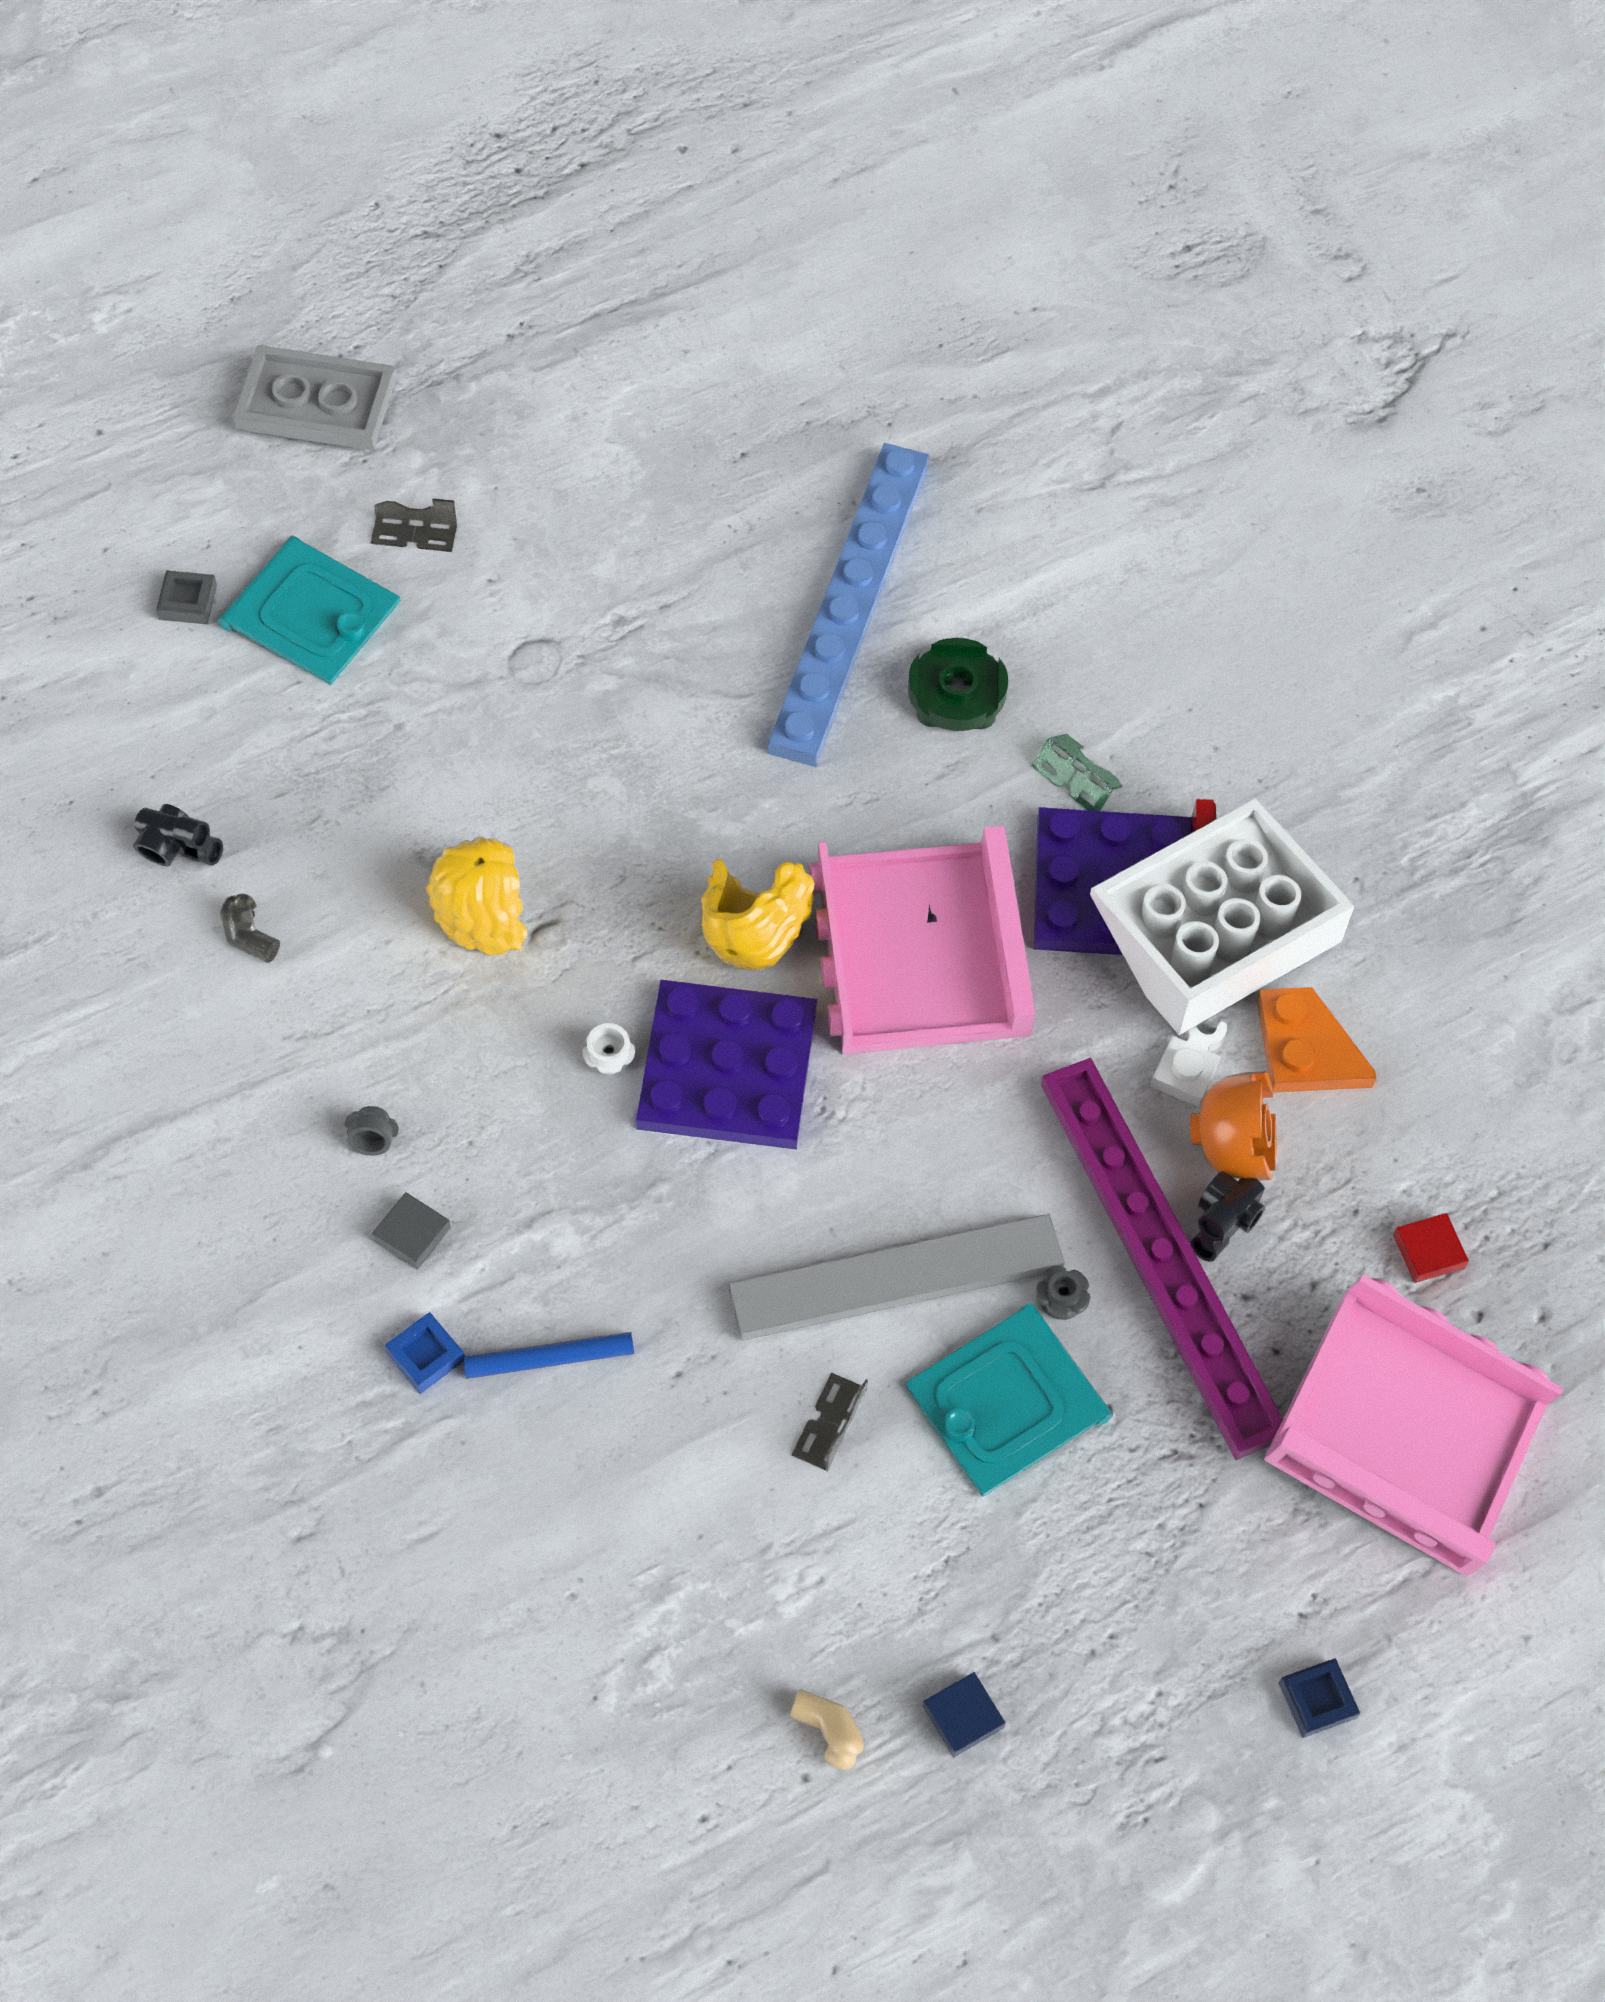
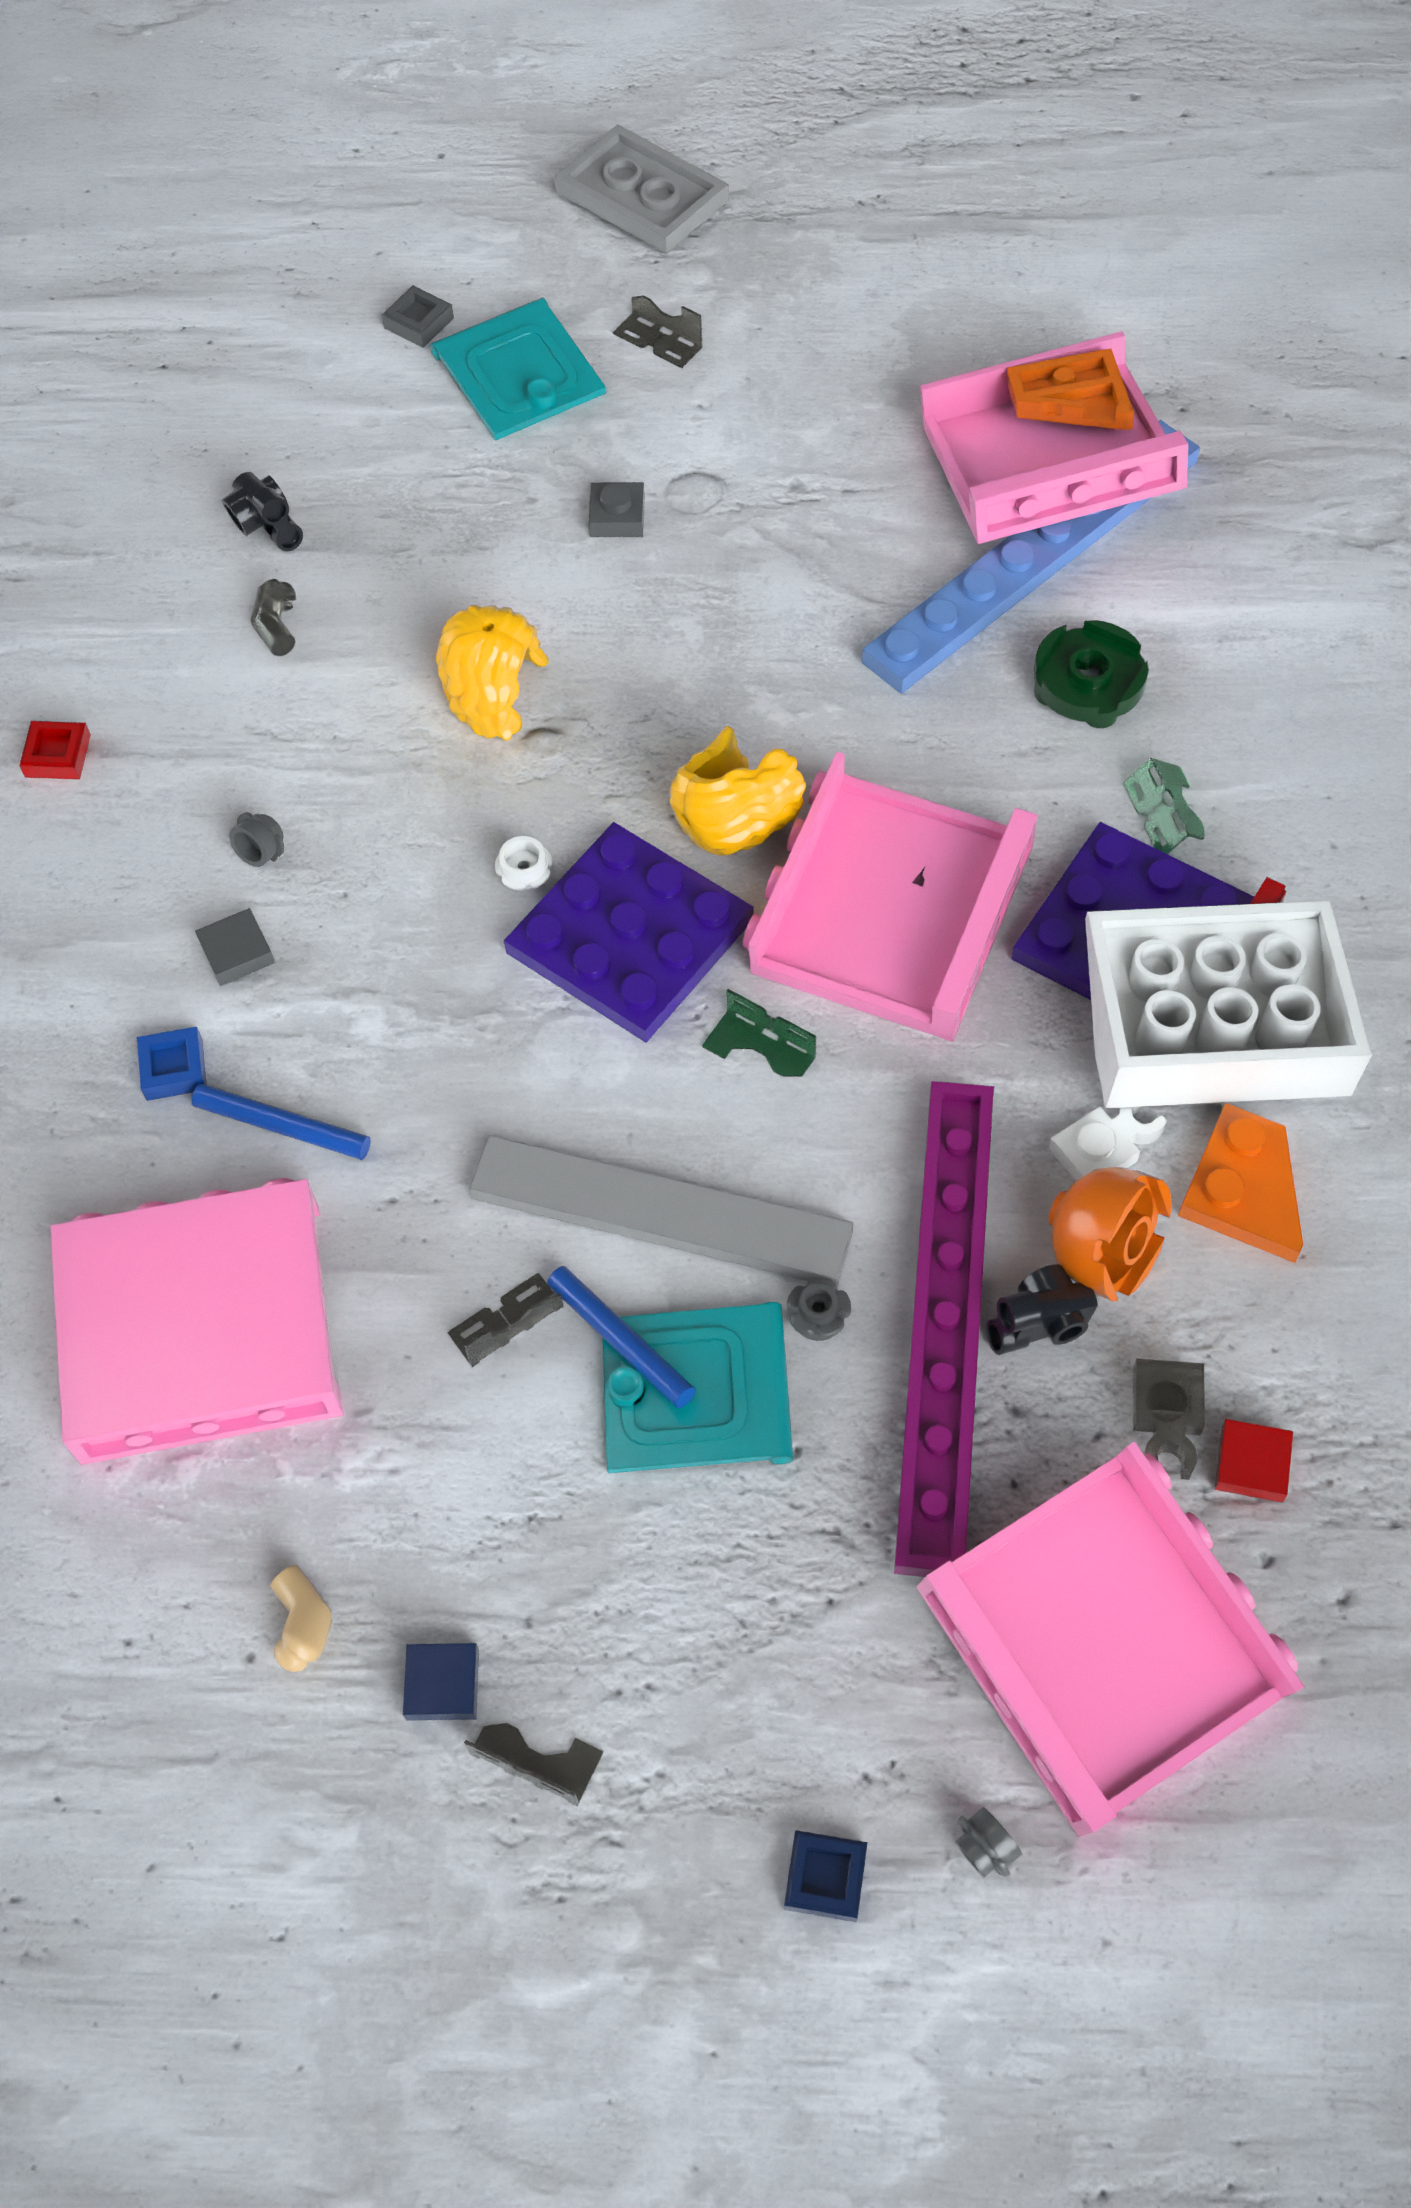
camera: 35 degrees right, 0 degrees up
none -> red tile [19,721,91,780]
none -> bright pink panel [50,1178,344,1465]
none -> clear smoke piece [464,1723,604,1807]
none -> blue bar [547,1266,696,1408]
none -> dark grey plate [589,482,645,537]
none -> clear green piece [702,989,817,1077]
none -> bright pink panel [920,331,1188,544]
none -> dark grey plate [955,1807,1022,1878]
none -> orange wing [1007,348,1134,430]
none -> clear smoke plate [1133,1359,1205,1480]

